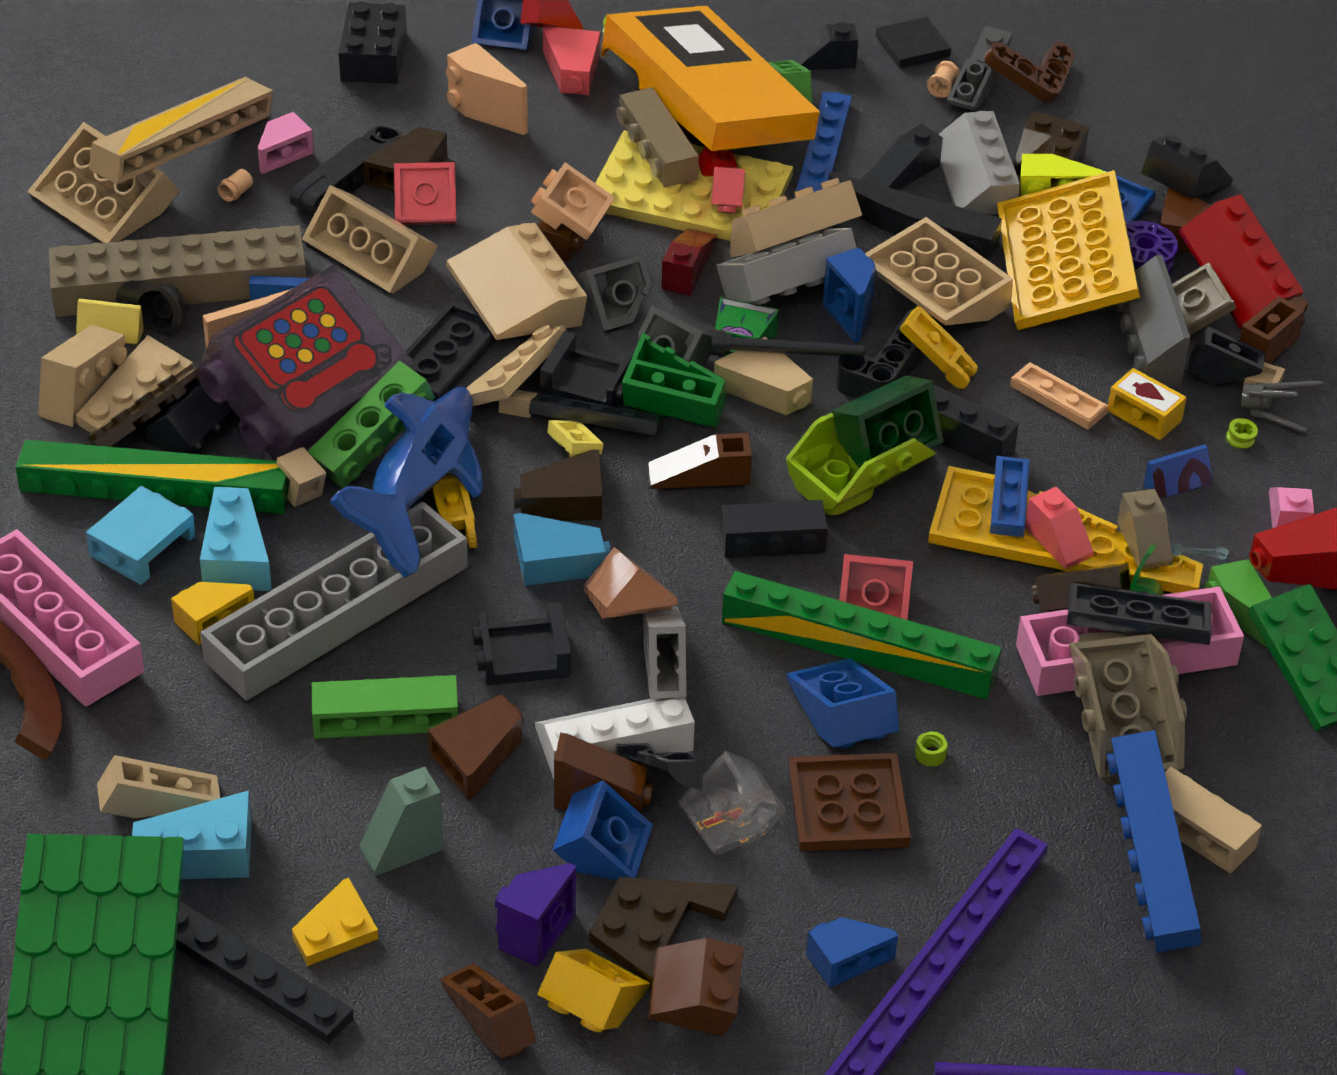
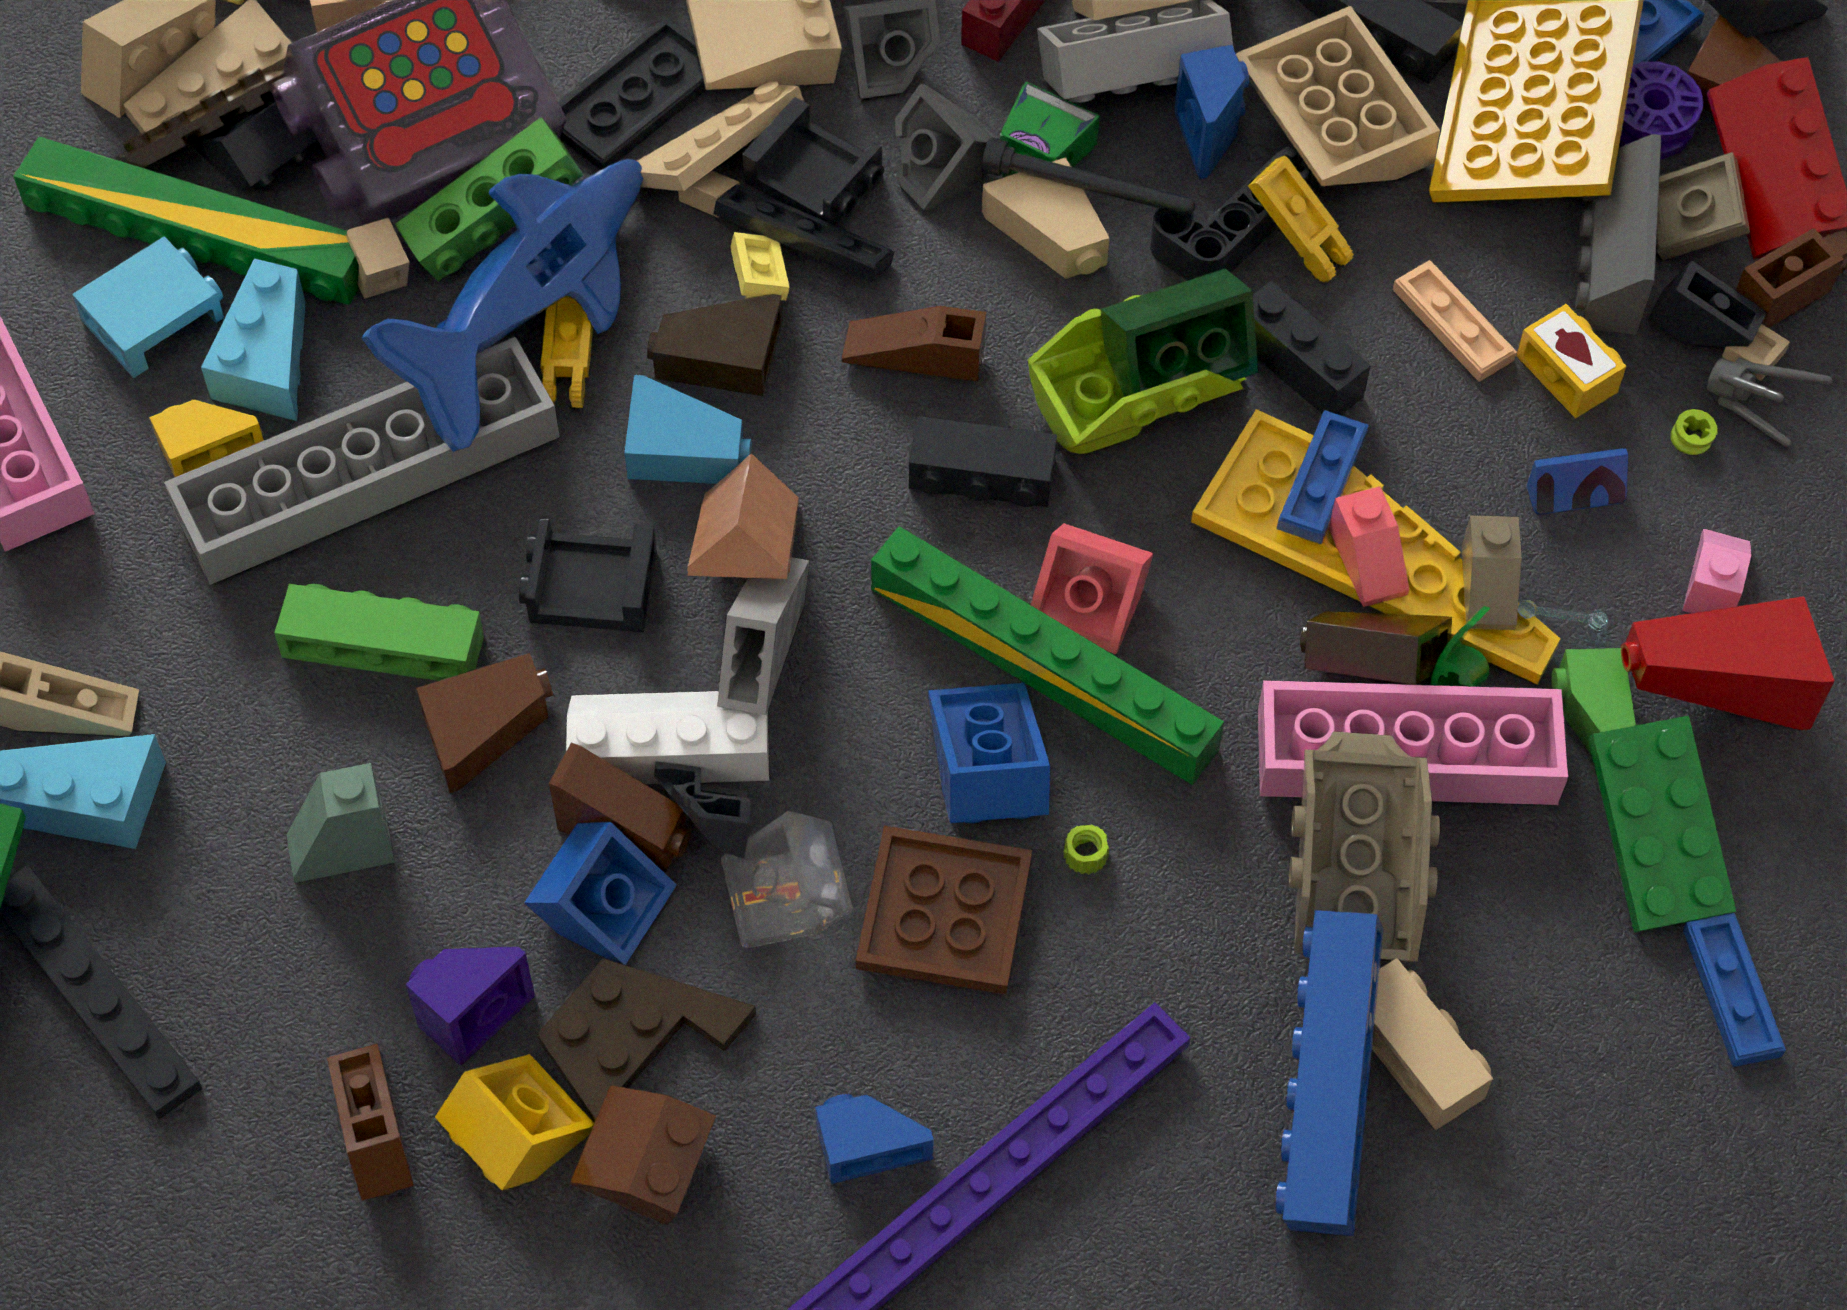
camera: 15 degrees right, 15 degrees up
yellow wing [292,877,378,966] -> none
green wedge [622,333,726,428] -> none
black tile [1066,583,1212,645] -> none

